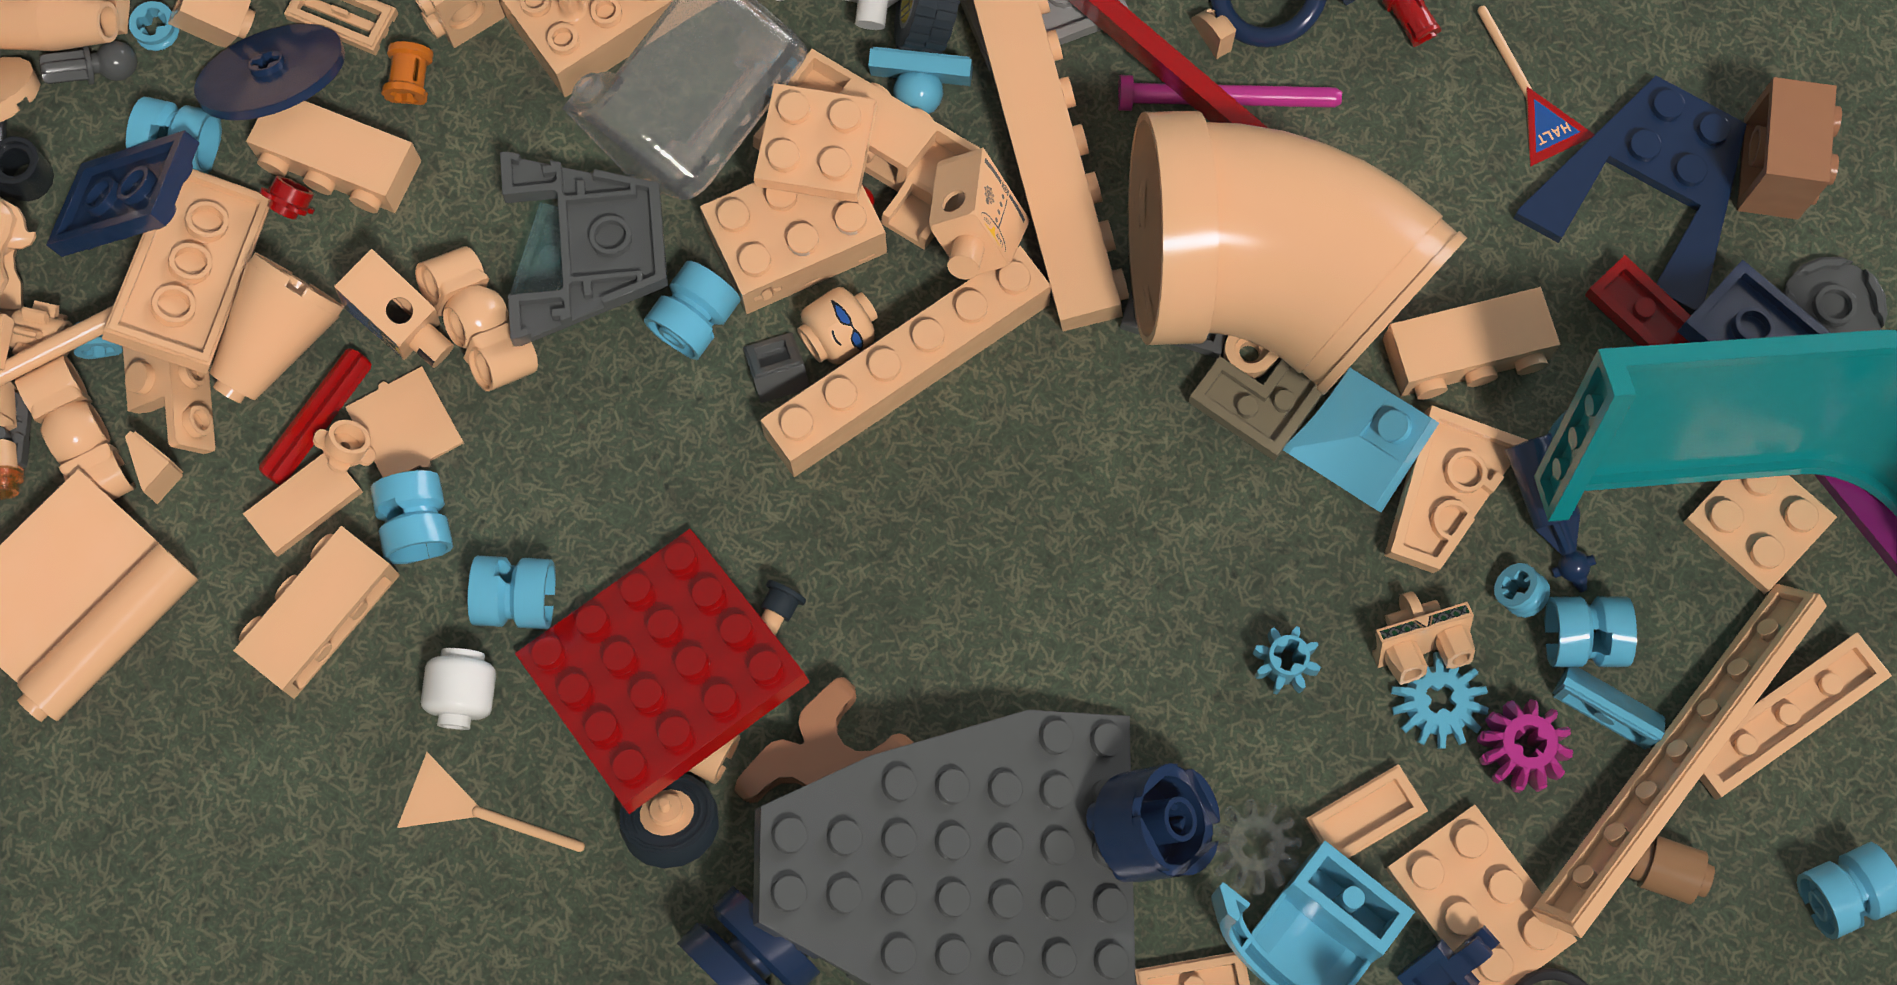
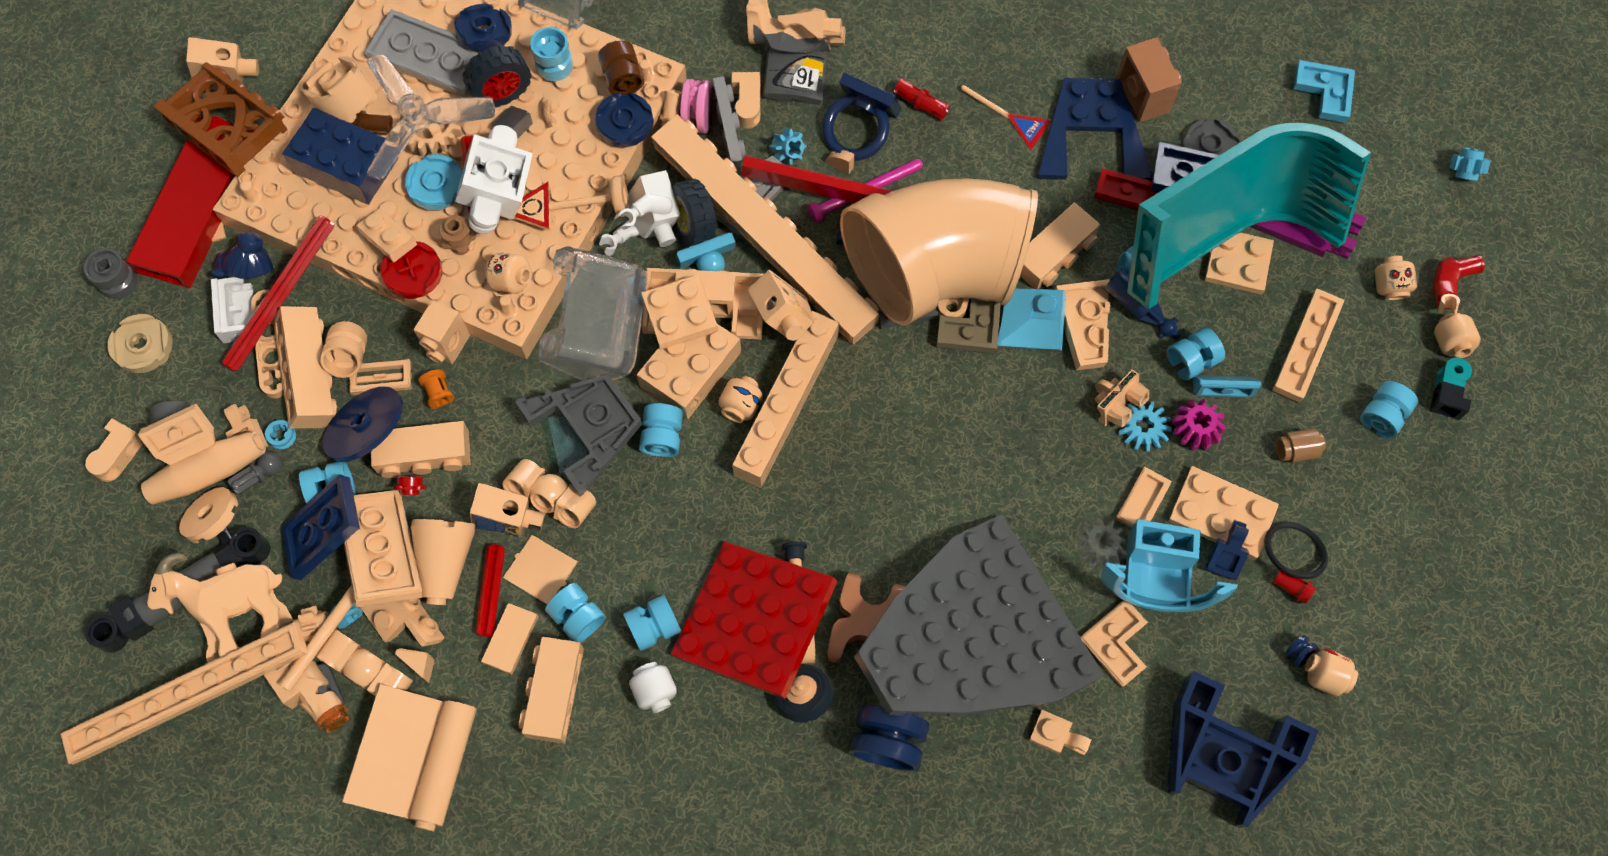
camera: 30 degrees left, 5 degrees down
light nougat plate [313,420,376,473] -> none
light nougat piece [397,752,585,852] -> none
dark grey slope [743,332,810,403] -> none
dark blue brick [1086,763,1220,882] -> none
medium azure gear [1253,626,1321,695] -> none
medium azure bush [1494,563,1550,618] -> none
light nougat tile [1532,584,1827,938] -> none

